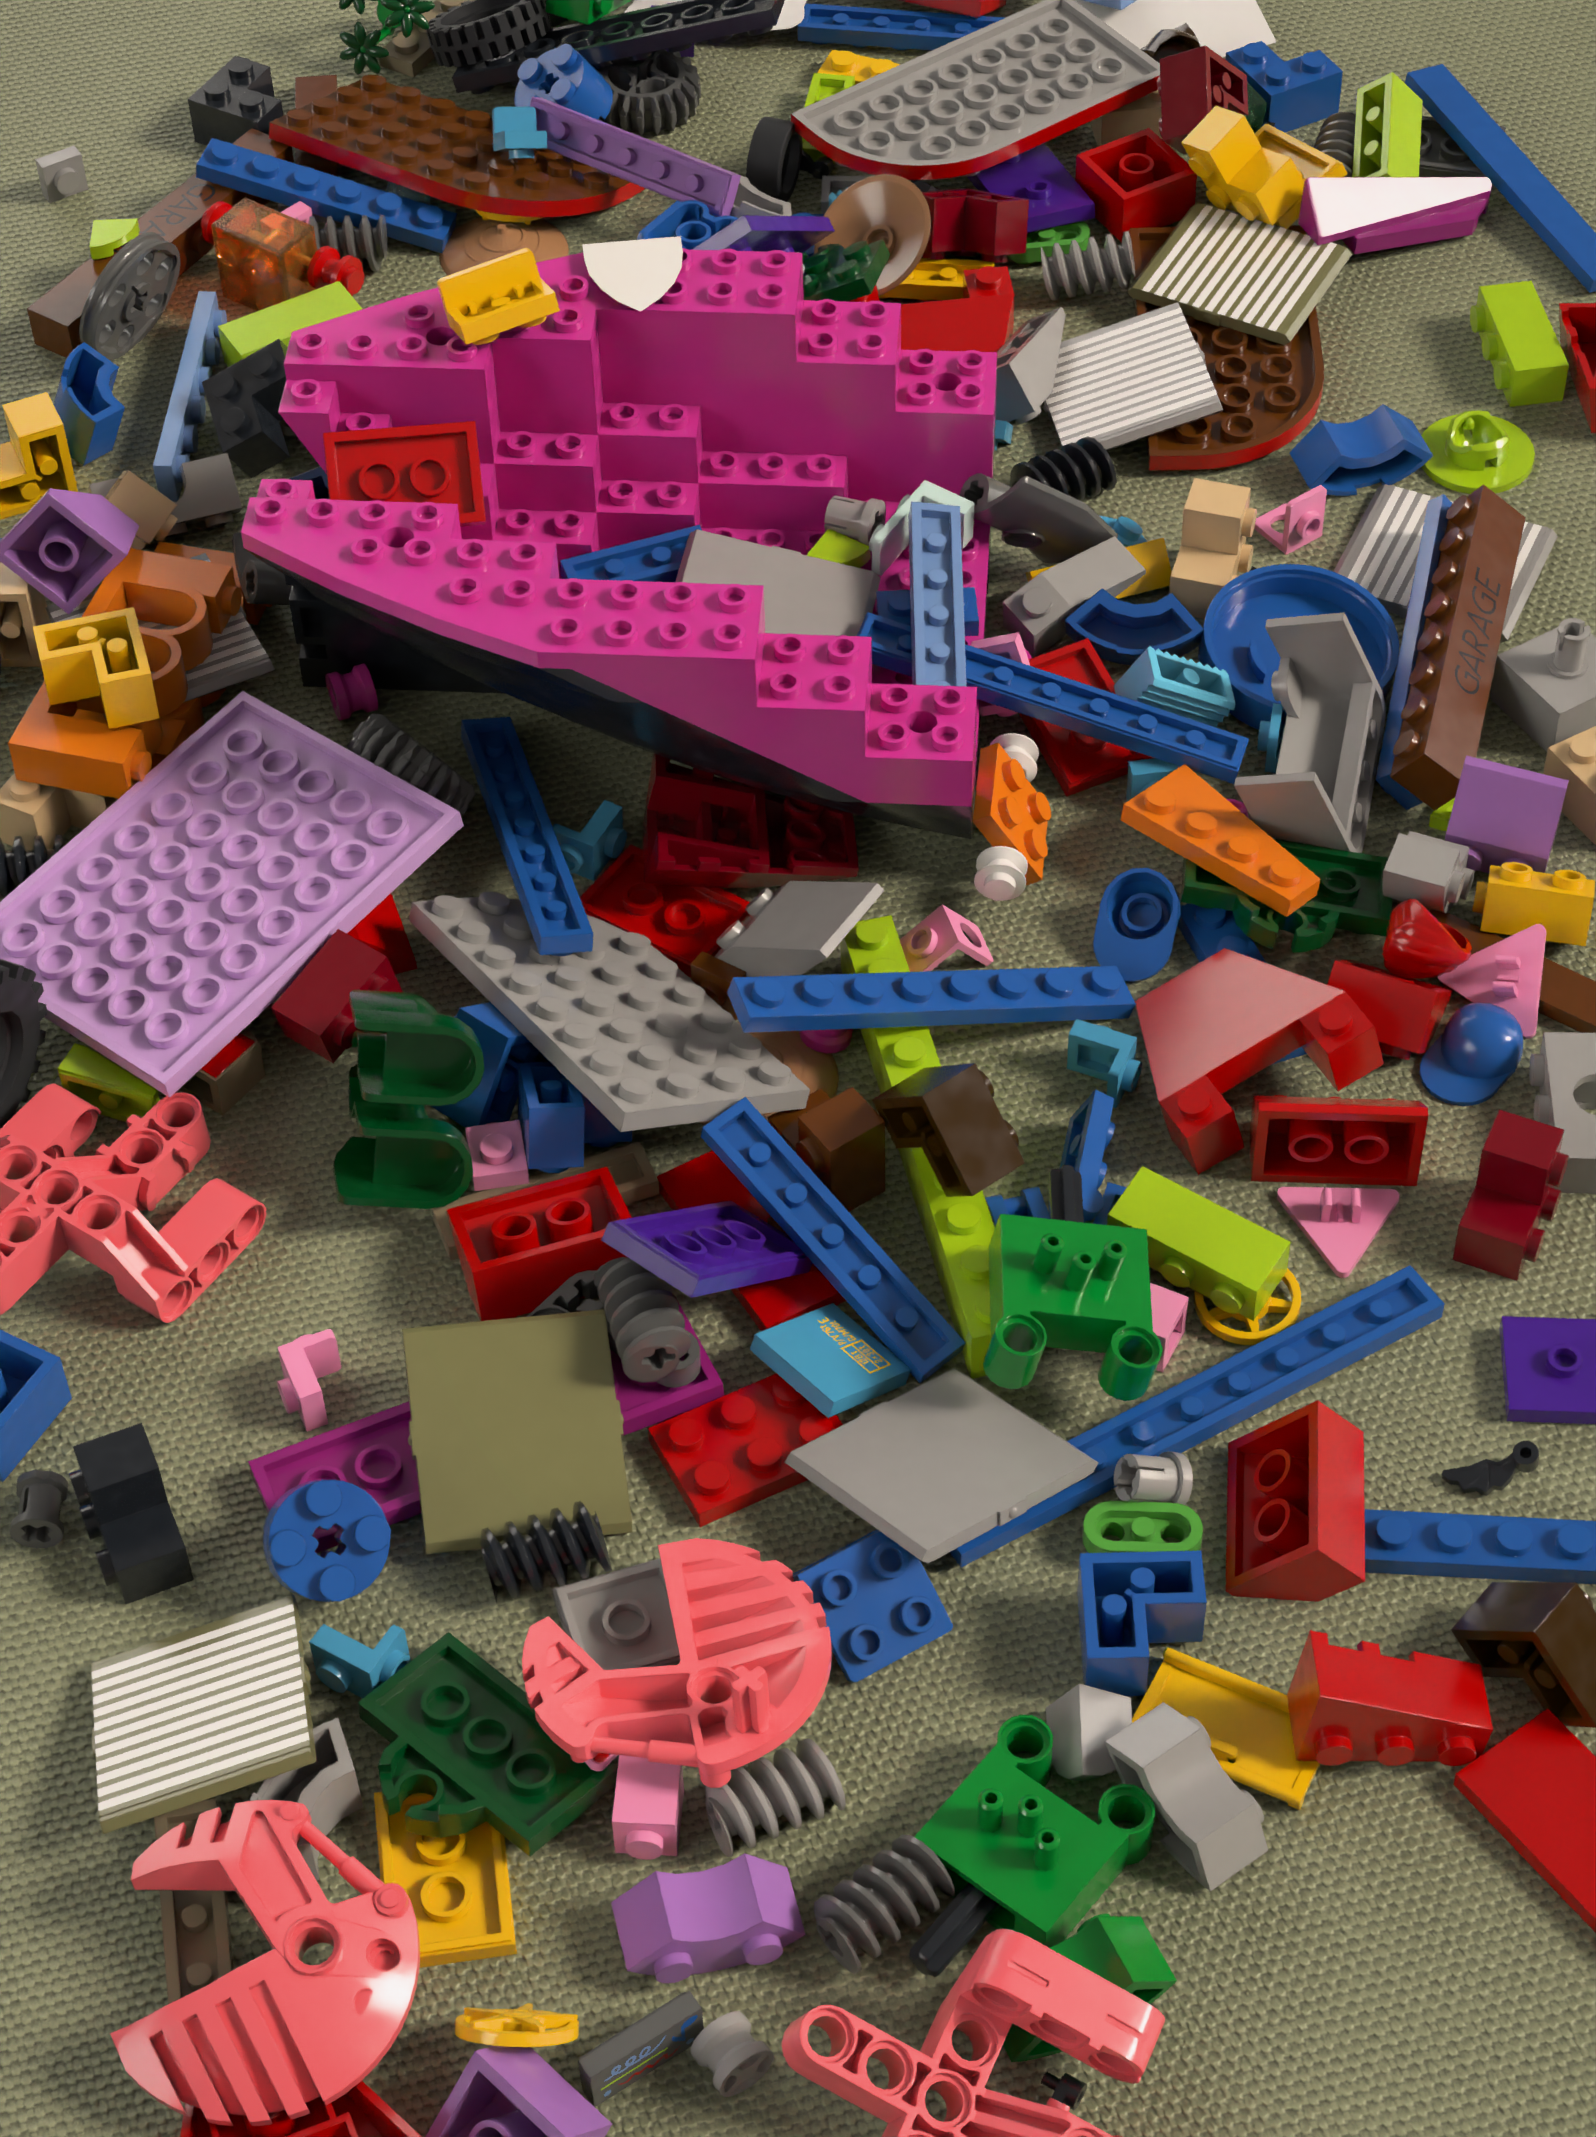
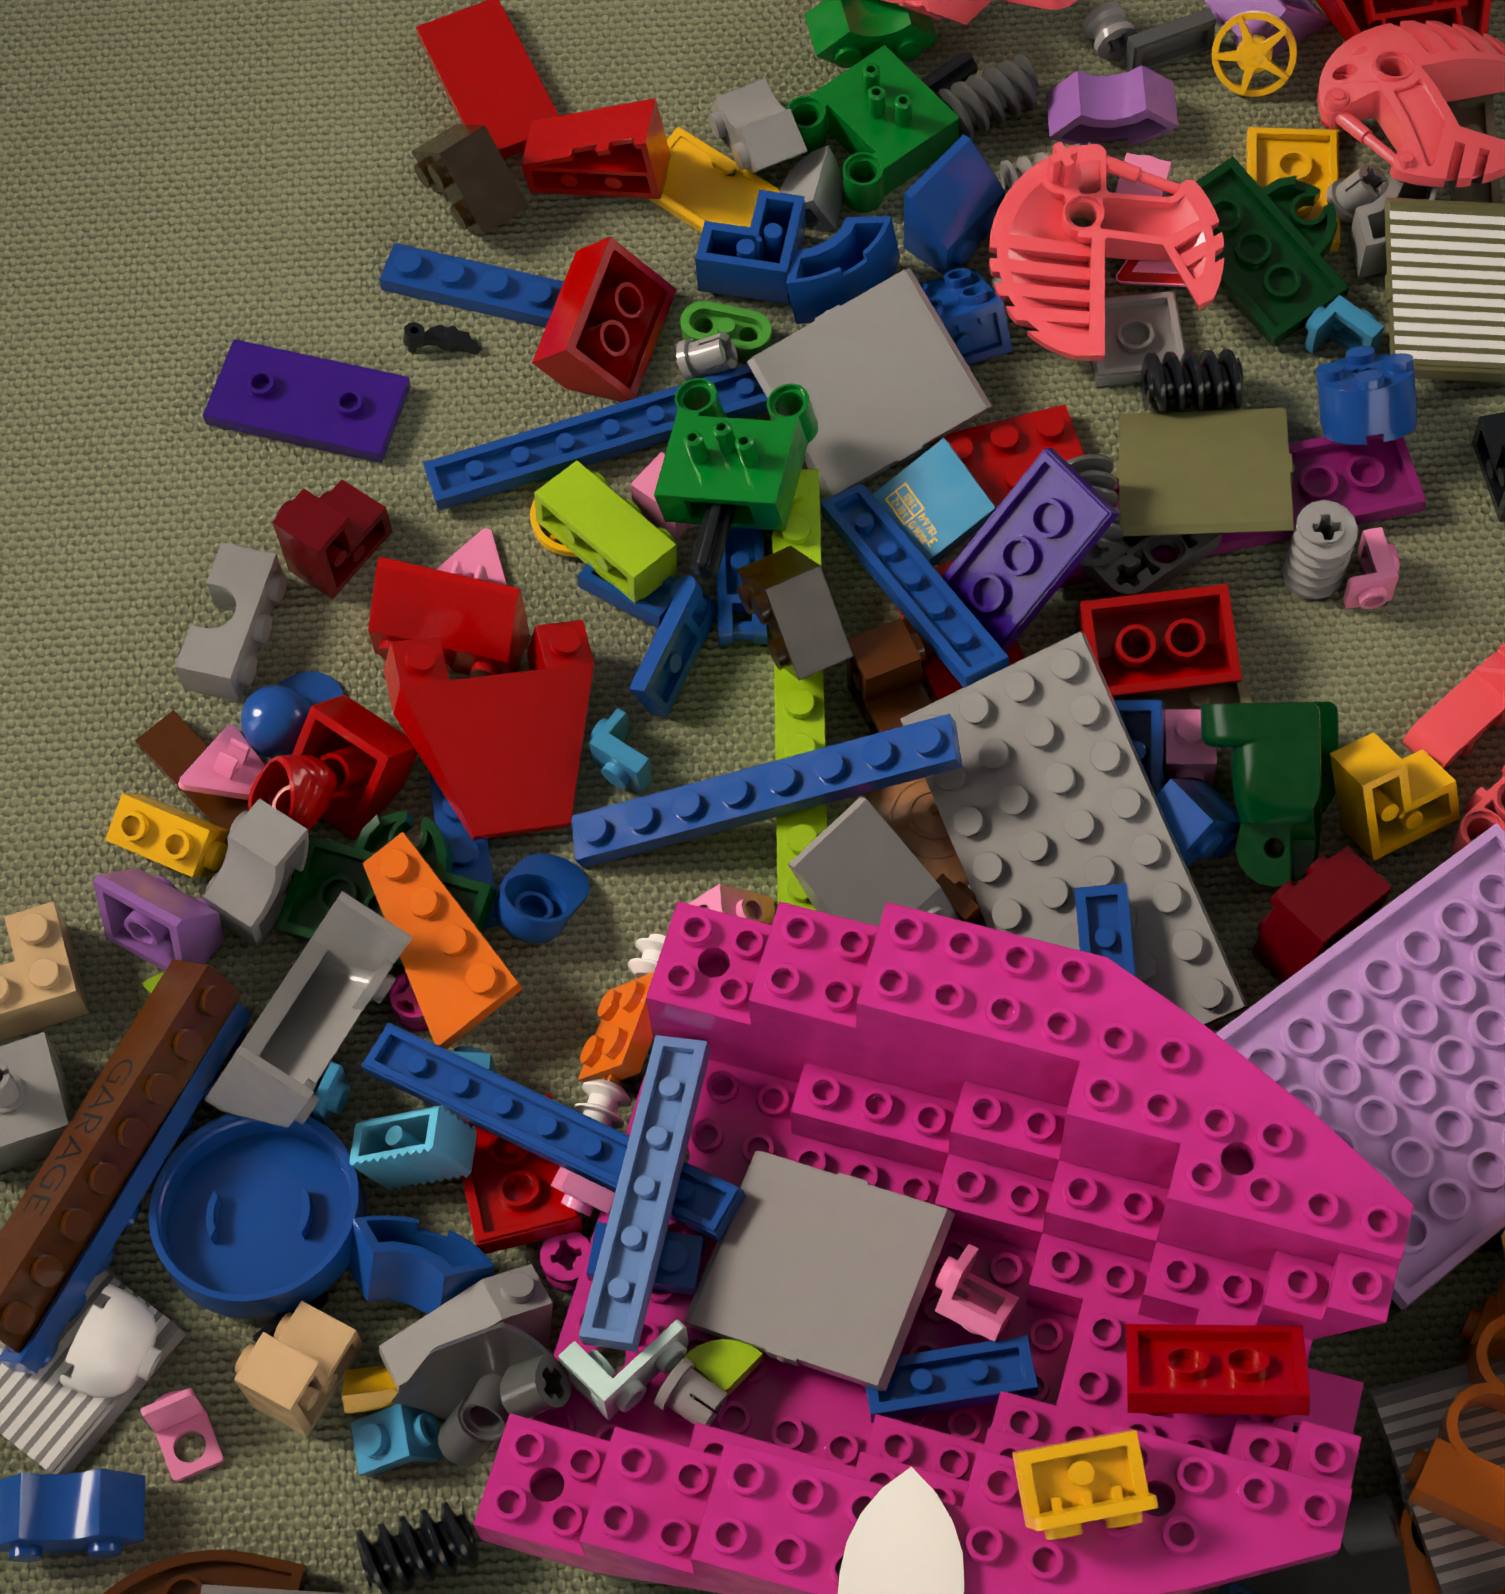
camera: 165 degrees left, 15 degrees up
none -> white cylinder [60,1284,162,1398]
none -> blue brick [786,216,900,324]
none -> blue slope [904,134,1005,275]
none -> light grey piece [1282,500,1358,600]
none -> light grey bush [1326,164,1388,223]
none -> yellow brick [1330,732,1461,861]

